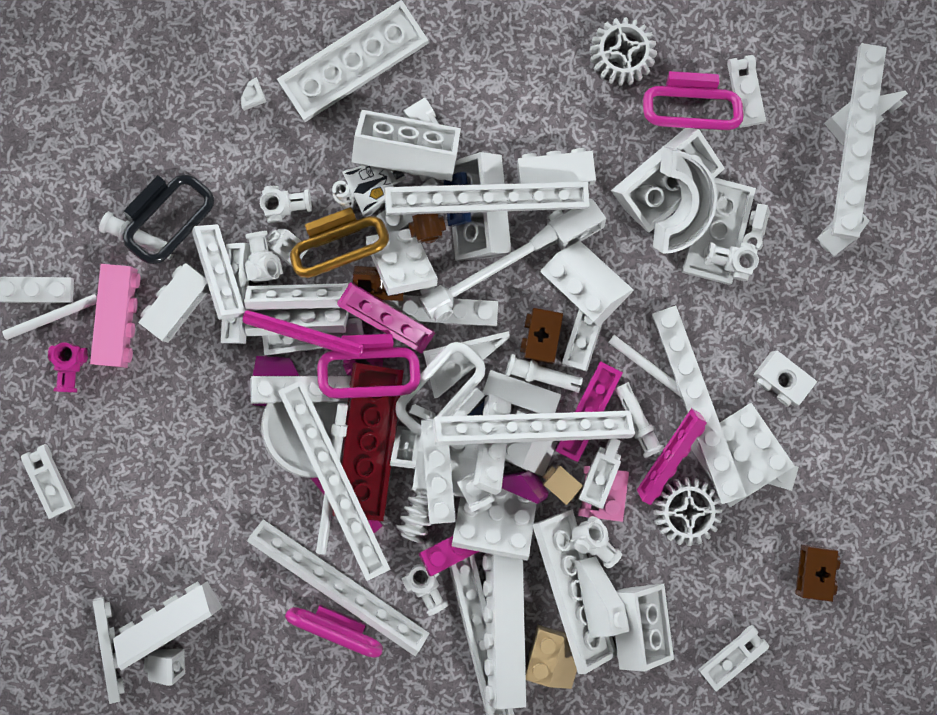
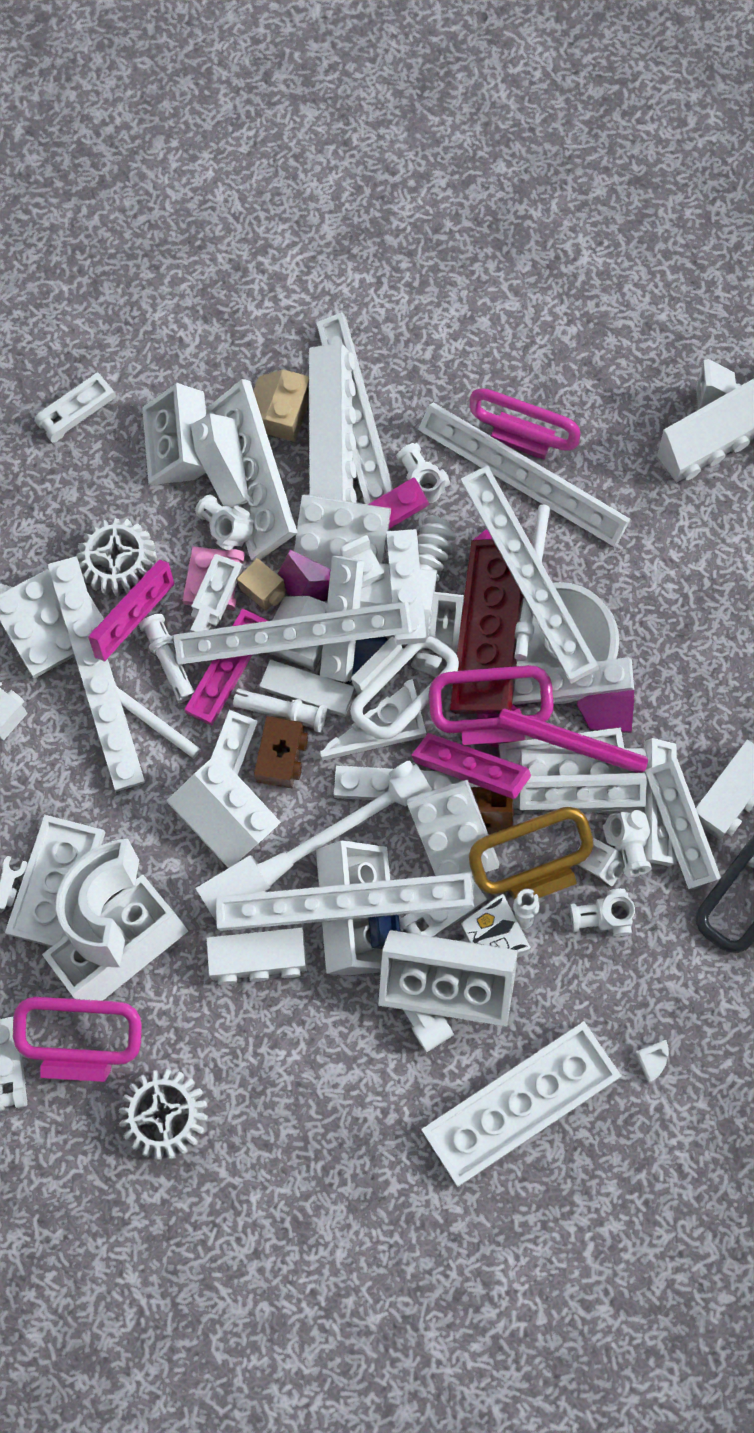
camera: 170 degrees left, 15 degrees down
reddish brown connector [408,213,446,244] -> none
white connector [704,242,759,281] -> none

